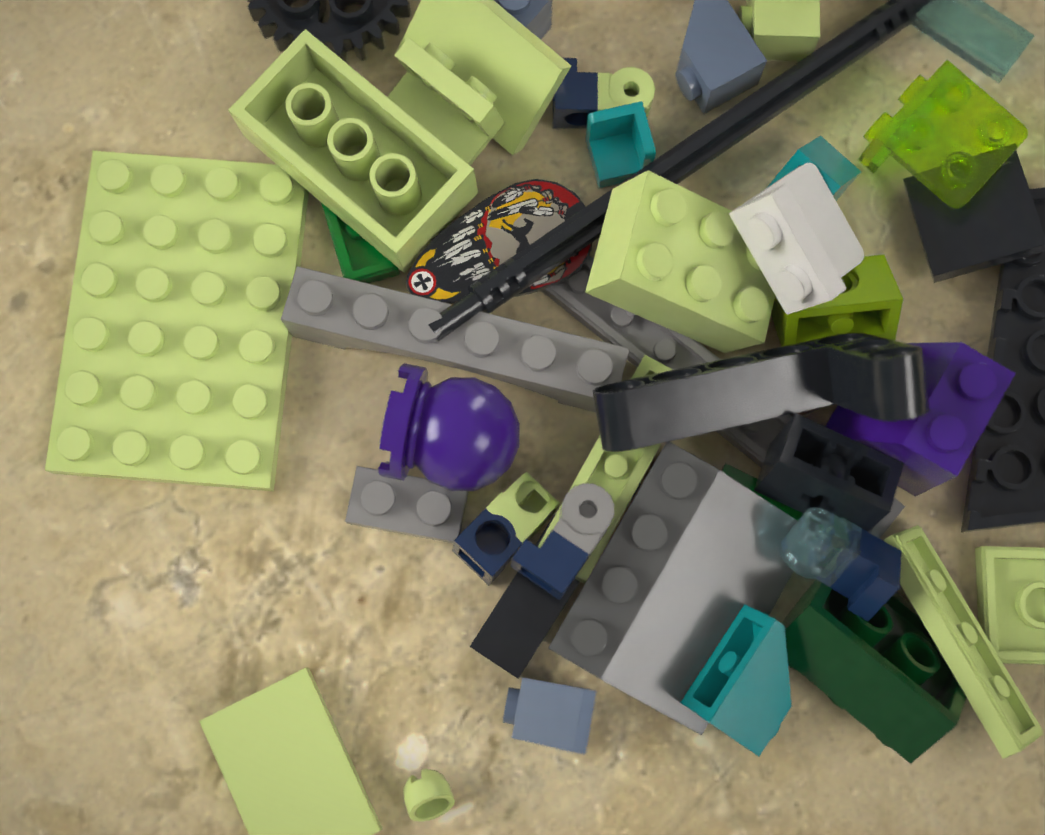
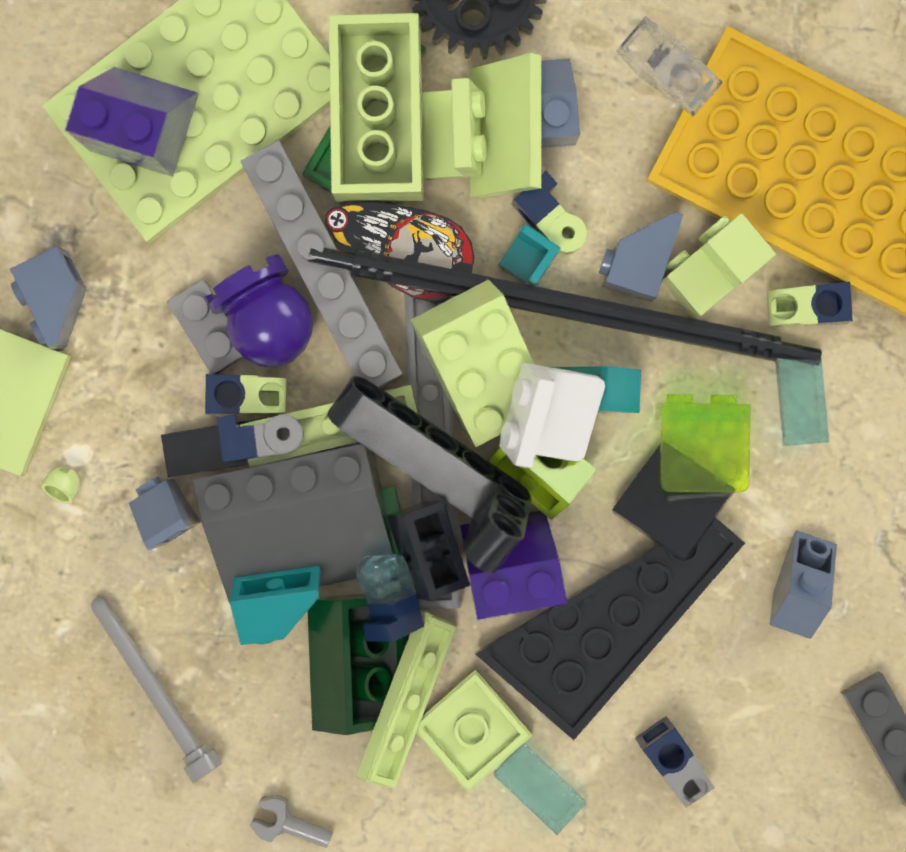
camera: 45 degrees right, 10 degrees up
none -> sand blue slope [10,246,87,350]
none -> slope [65,67,199,177]

